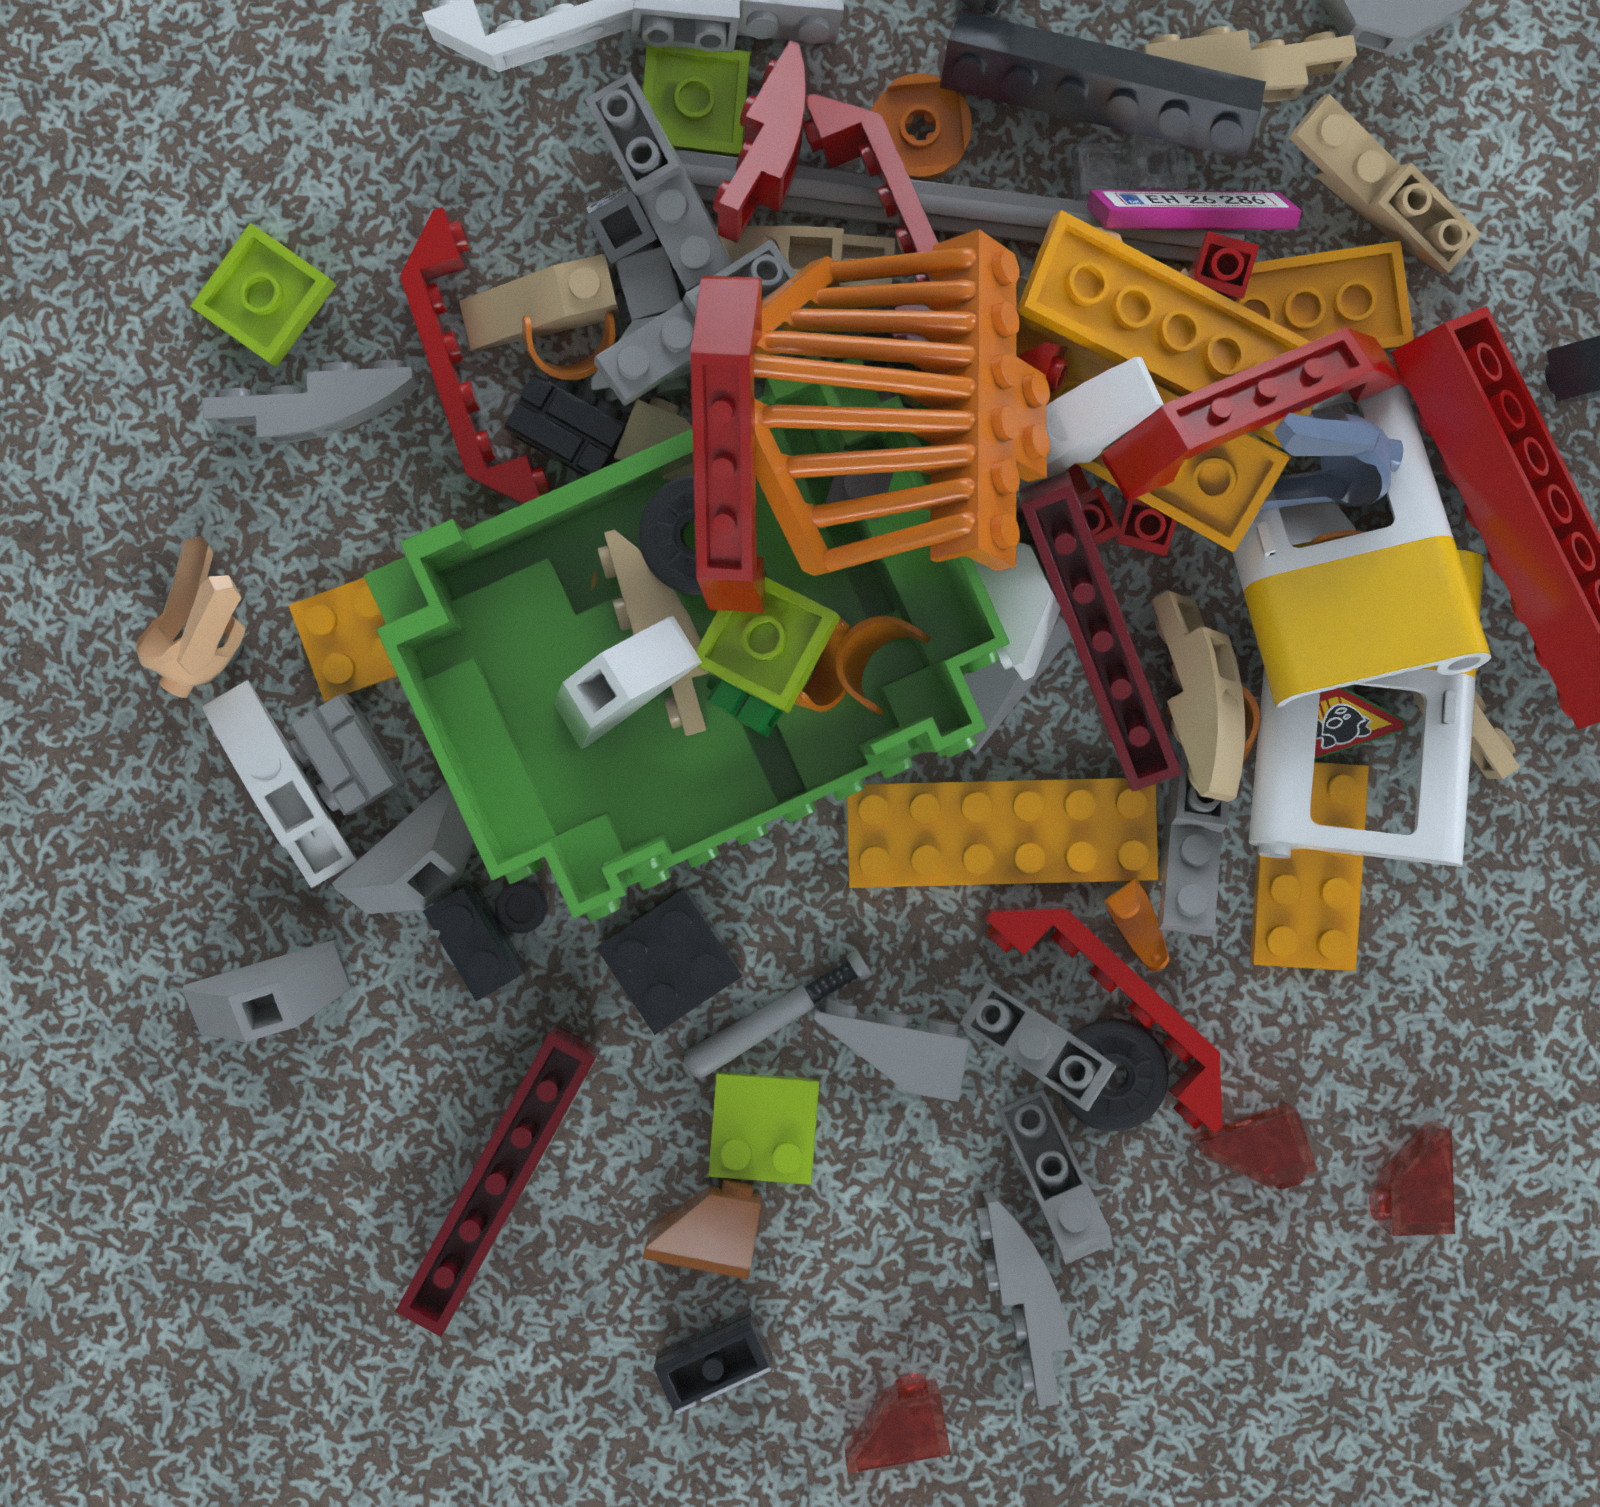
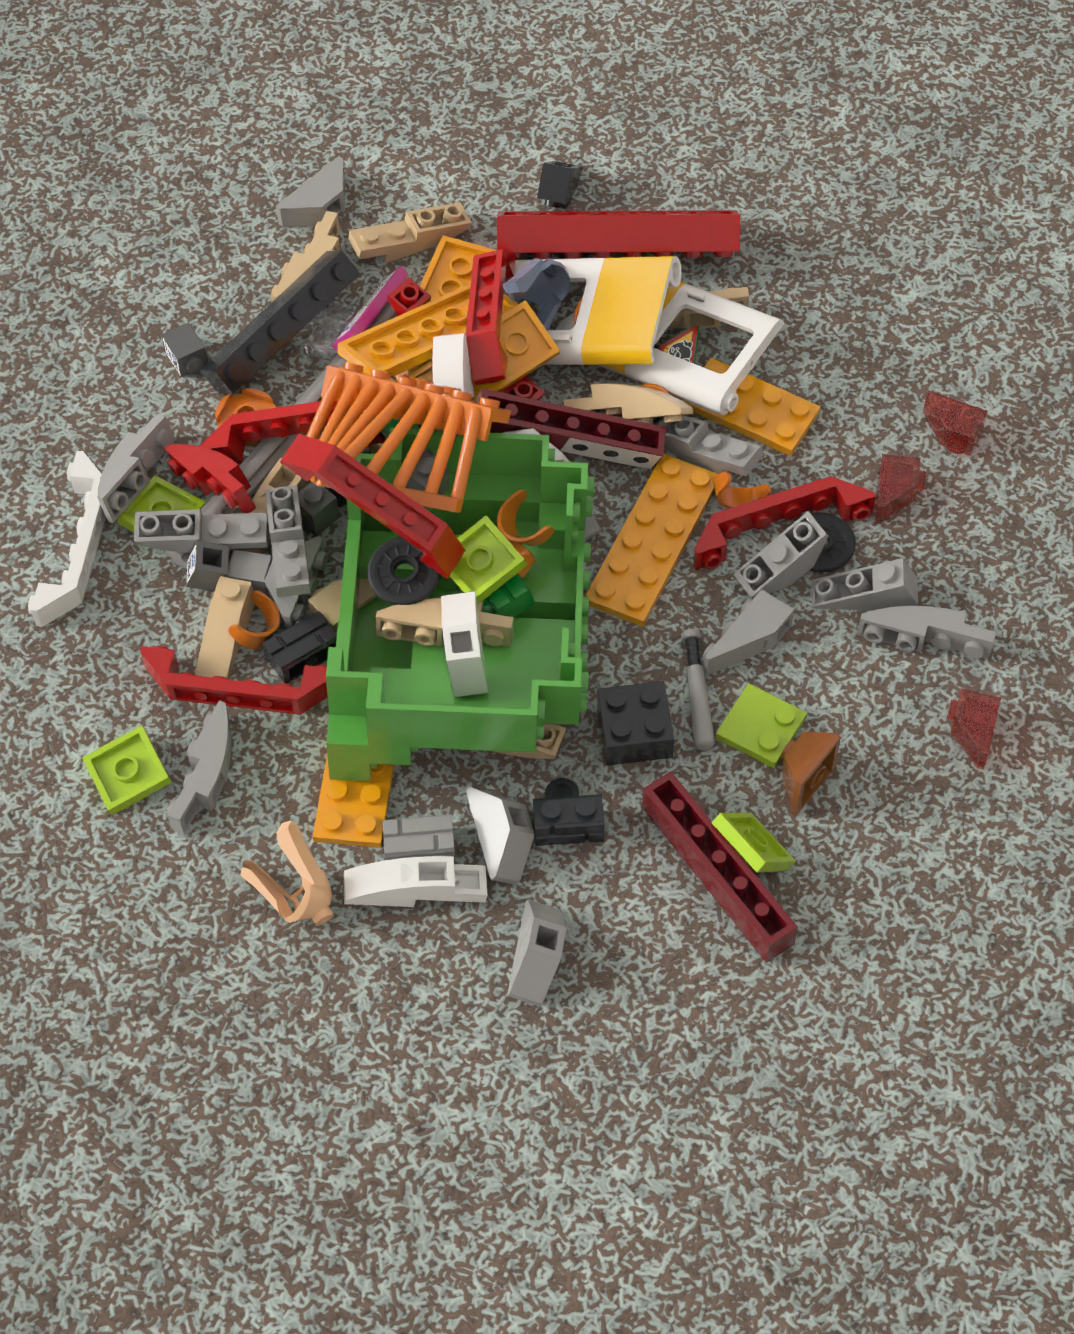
camera: 60 degrees left, 30 degrees down
black brick [654,1308,772,1415] -> none
none -> lime plate [712,812,796,873]

